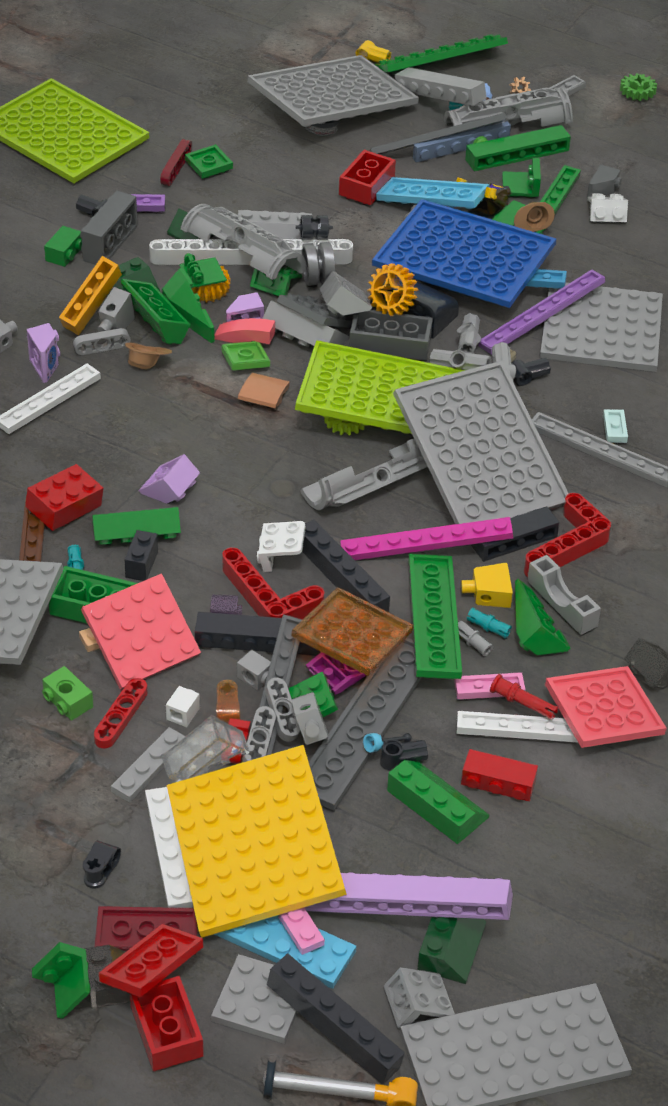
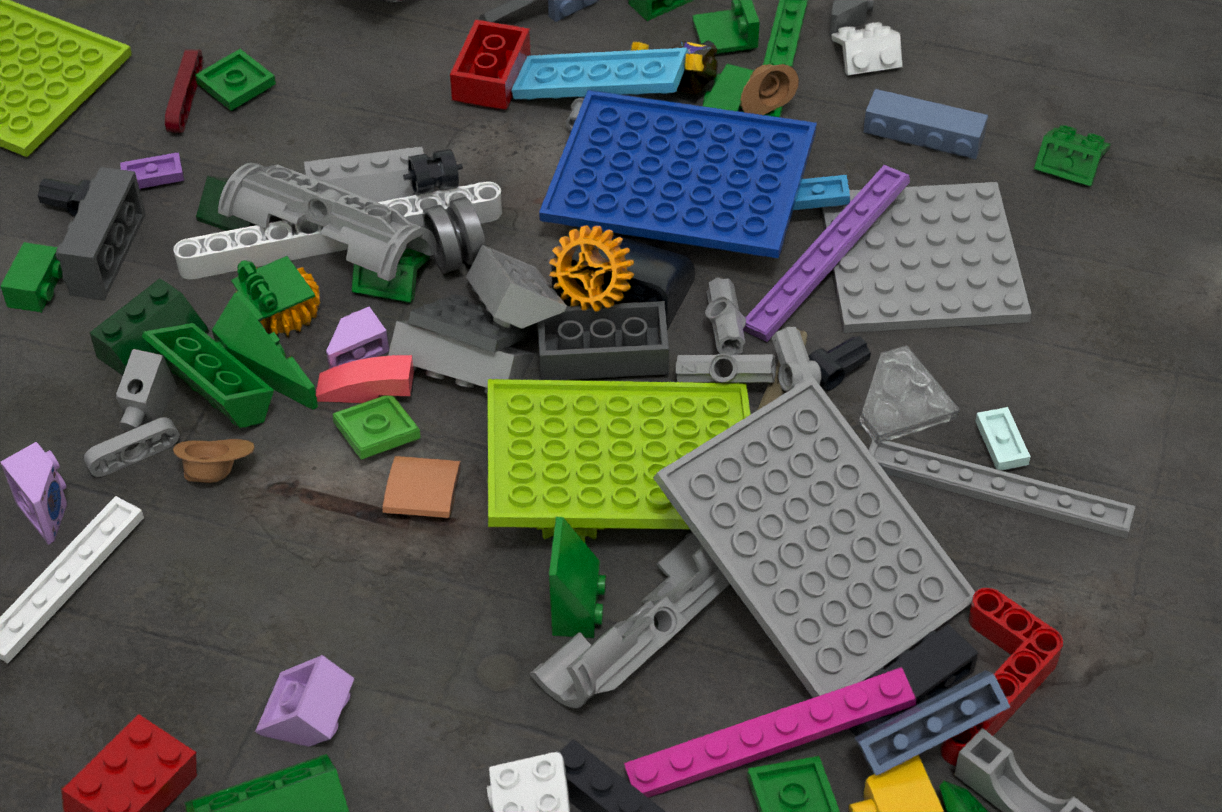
camera: 10 degrees left, 5 degrees up
light orange brick [59,256,122,336] -> none
none -> green slope [549,517,606,638]
none -> sand blue brick [854,670,1010,776]
none -> clear plate [859,345,960,444]
none -> sand blue brick [863,89,988,159]

